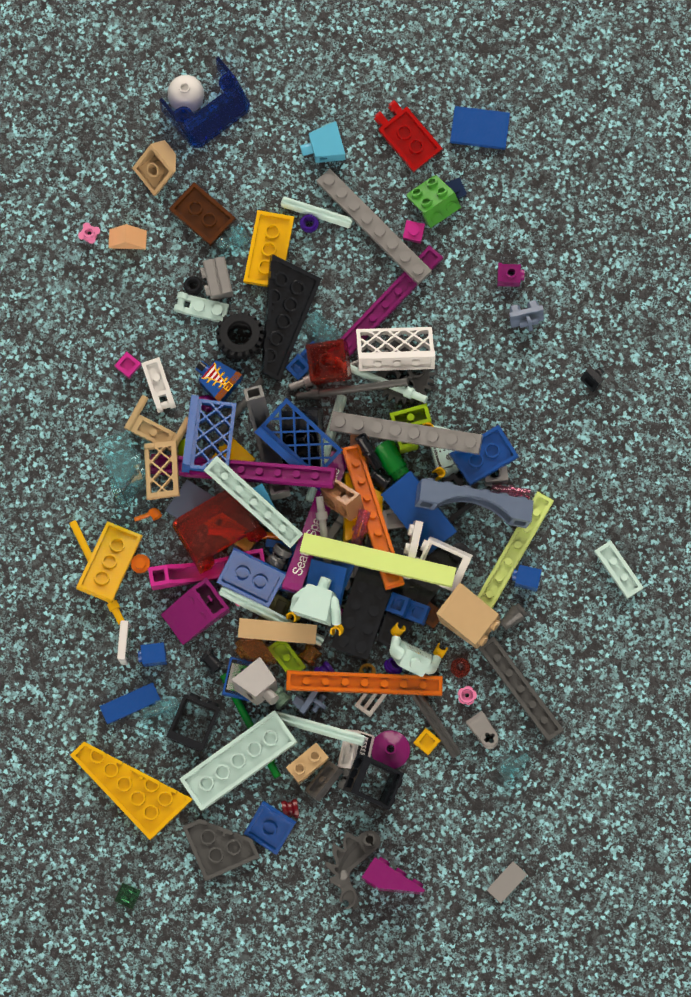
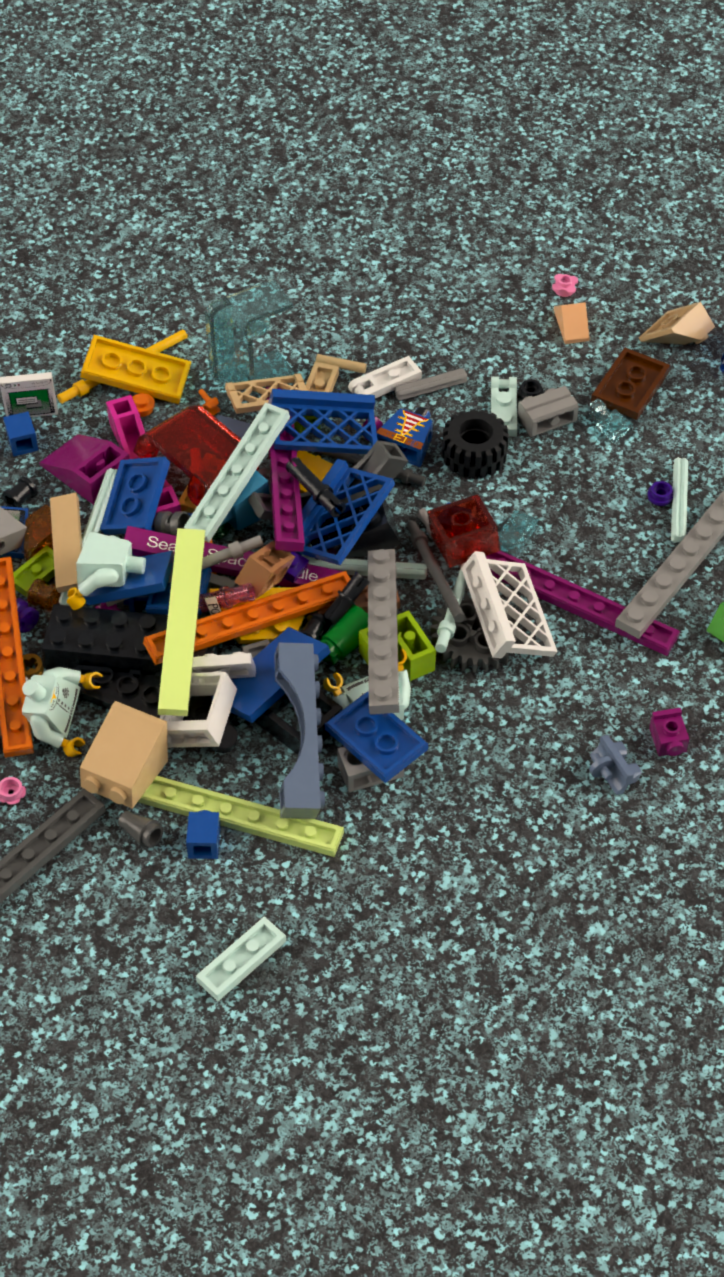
camera: 75 degrees right, 25 degrees down
dark pink plate [114,352,142,379] -> none
yellow plate [243,210,294,287] -> none
black wing [261,254,321,381] -> none
blue slope [385,592,431,626] -> none
dark pink plate [403,220,425,244] -> none
clear red plate [451,658,470,678] -> none
clear pink pin [491,484,531,500] -> none
black tile [580,366,605,392] -> none
none -> black pin [286,457,346,518]
none -> light grey axle [395,368,467,401]

